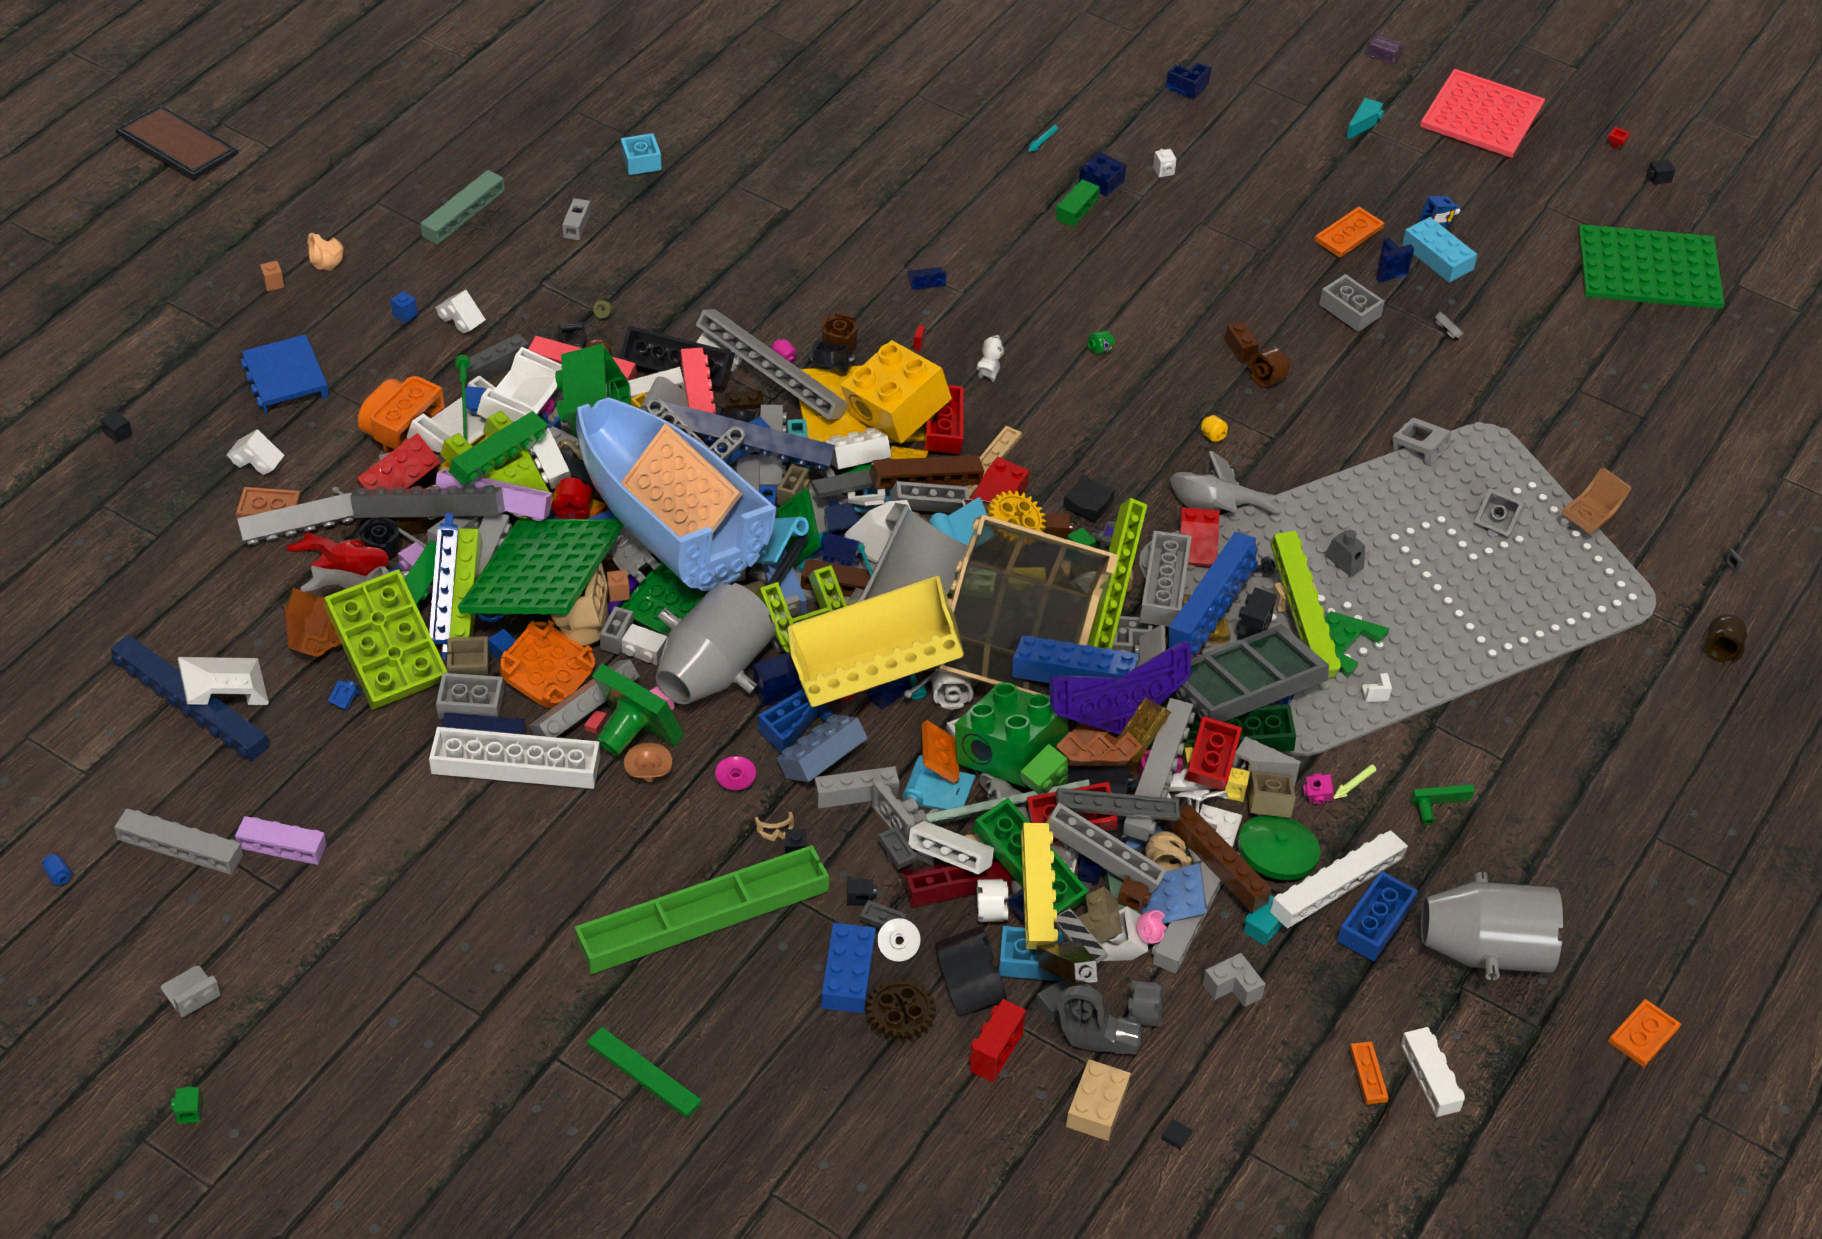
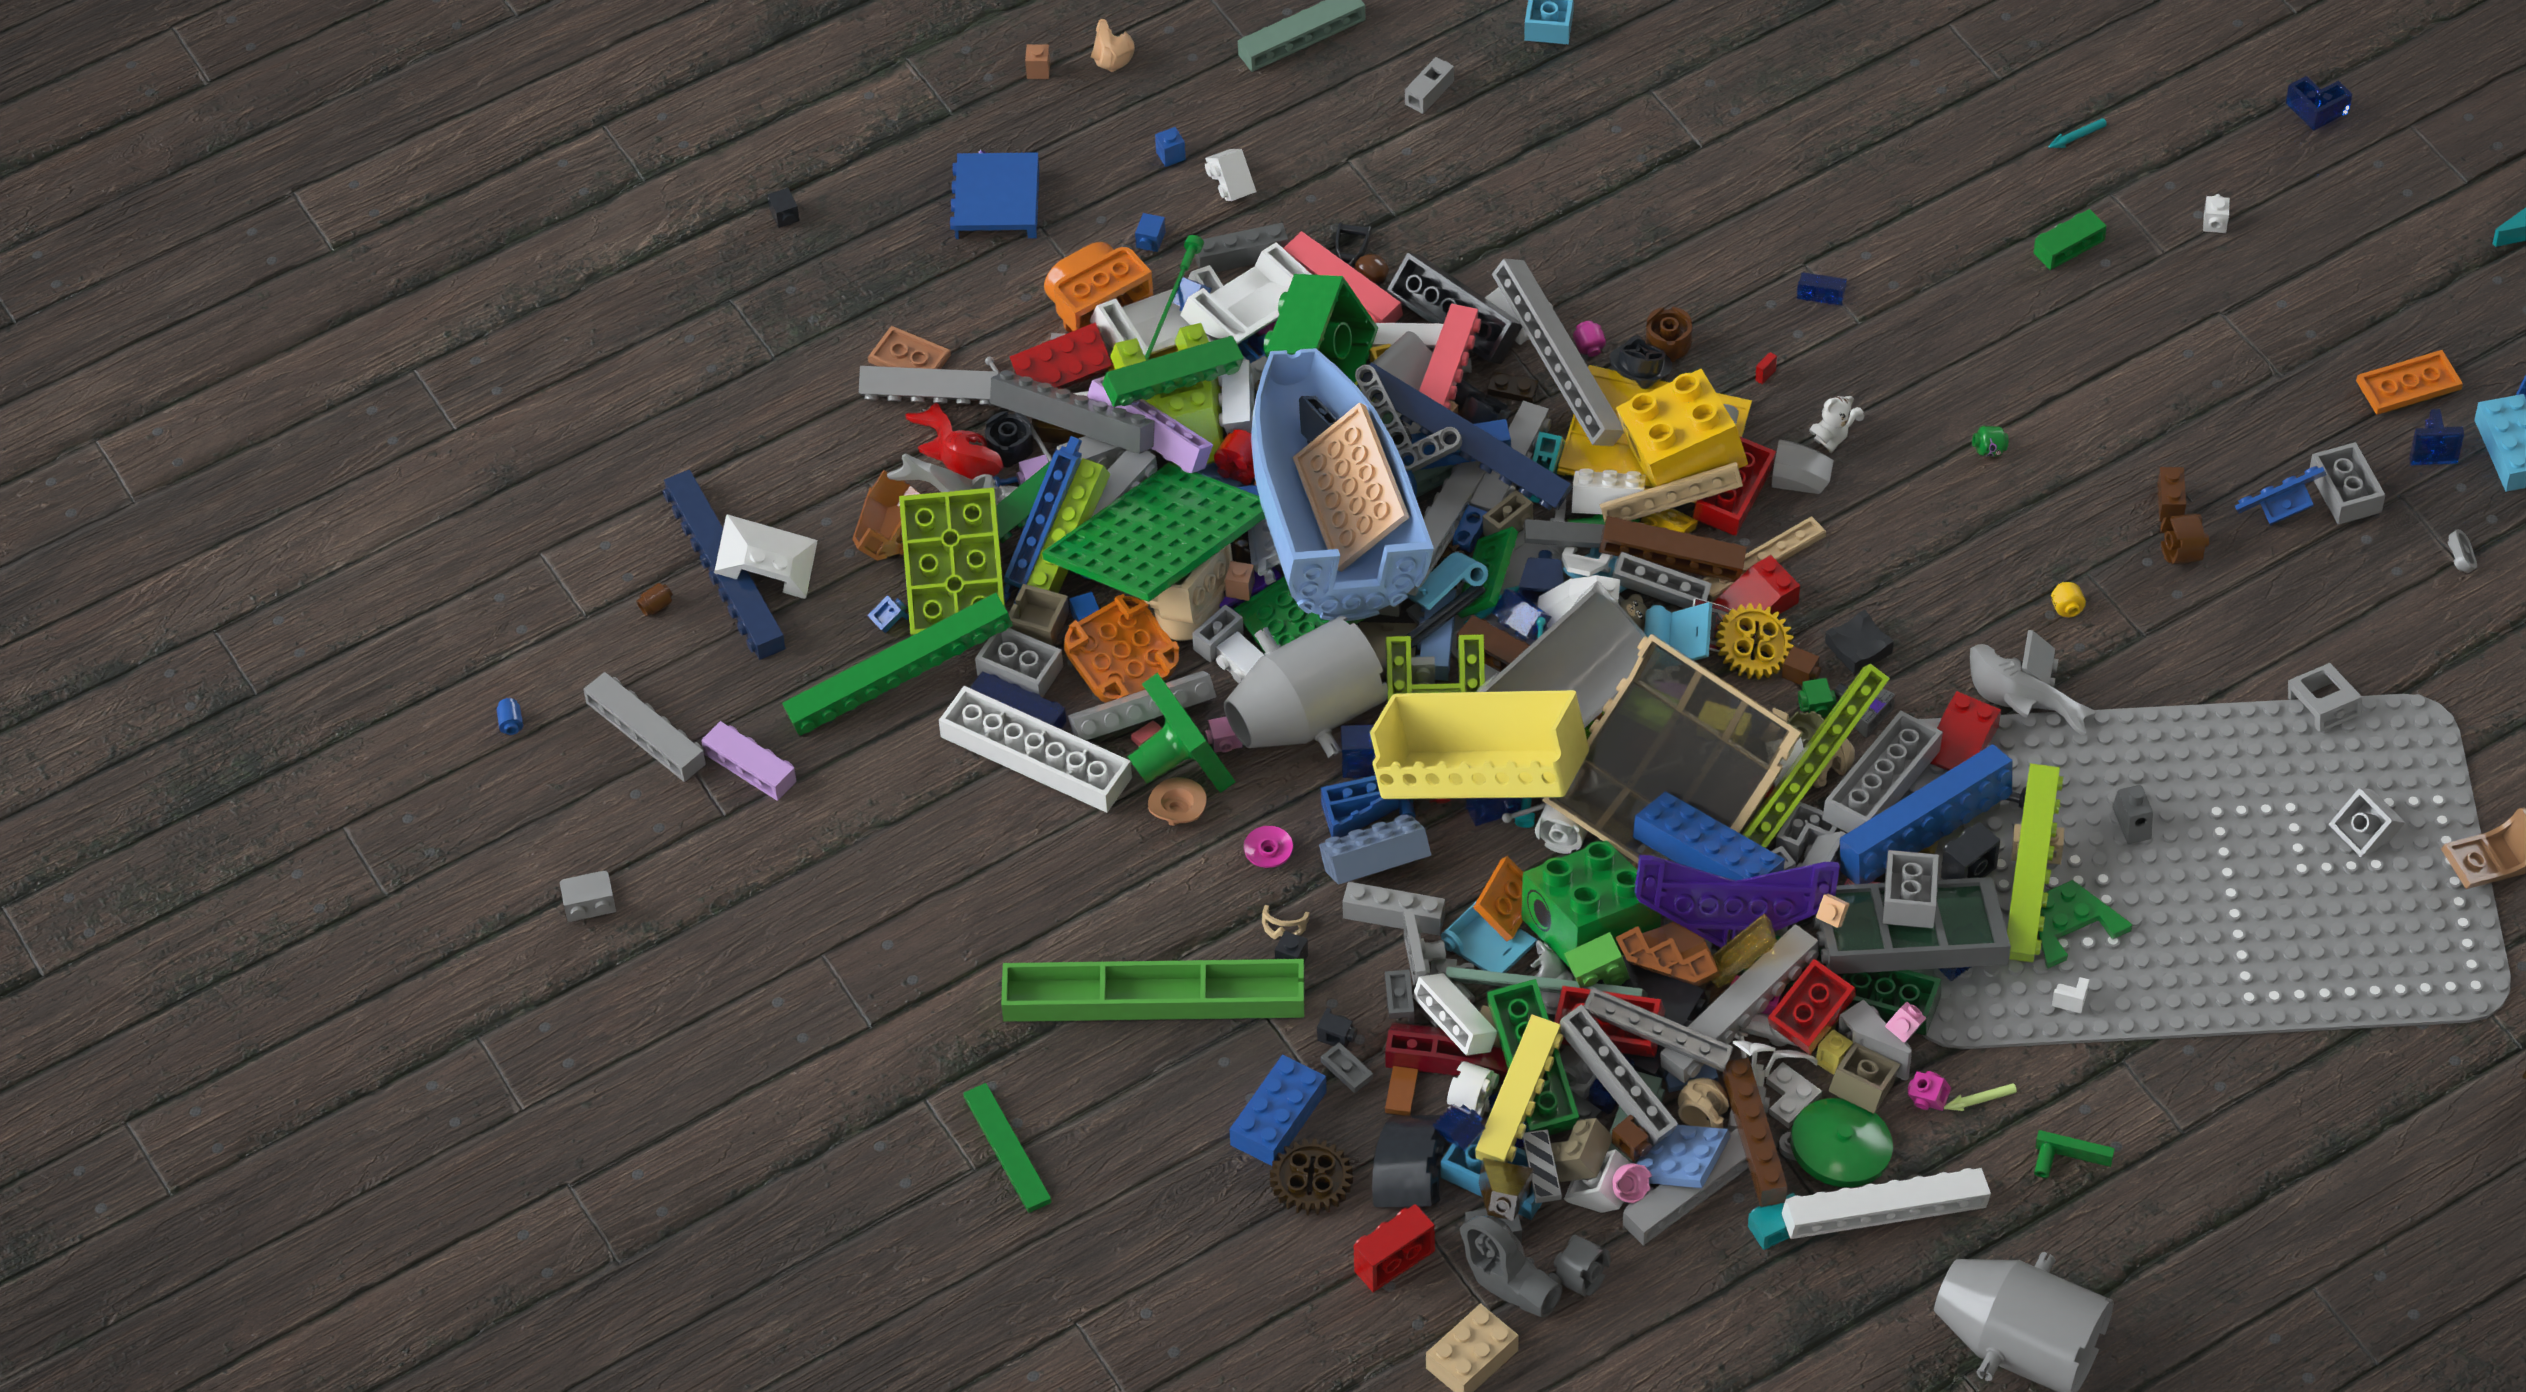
camera: 30 degrees right, 5 degrees up
green brick [171,1086,202,1124] -> none
white brick [227,429,284,475] -> none
olive tile [593,300,613,318] -> none
white dish [878,918,921,962] -> none
clear blue brick [1079,151,1127,197] -> none
light grey brick [1202,953,1265,1007] -> none
blue brick [1337,871,1418,962] -> none
none -> reddish brown brick [636,583,673,616]
none -> green brick [782,593,1013,736]
none -> blue brick [1135,213,1166,252]
none -> black slope [1299,396,1338,444]
none -> dark orange tile [1385,1066,1418,1116]
none -> clear blue brick [1433,1104,1486,1151]
none -> tan tile [1599,462,1743,522]
none -> light grey slope [1772,440,1834,494]
none -> light nougat plate [1816,894,1850,928]
none -> light grey brick [1883,850,1939,928]
none -> bright pink brick [1885,1002,1926,1043]
none -> blue bracket [2235,466,2327,525]

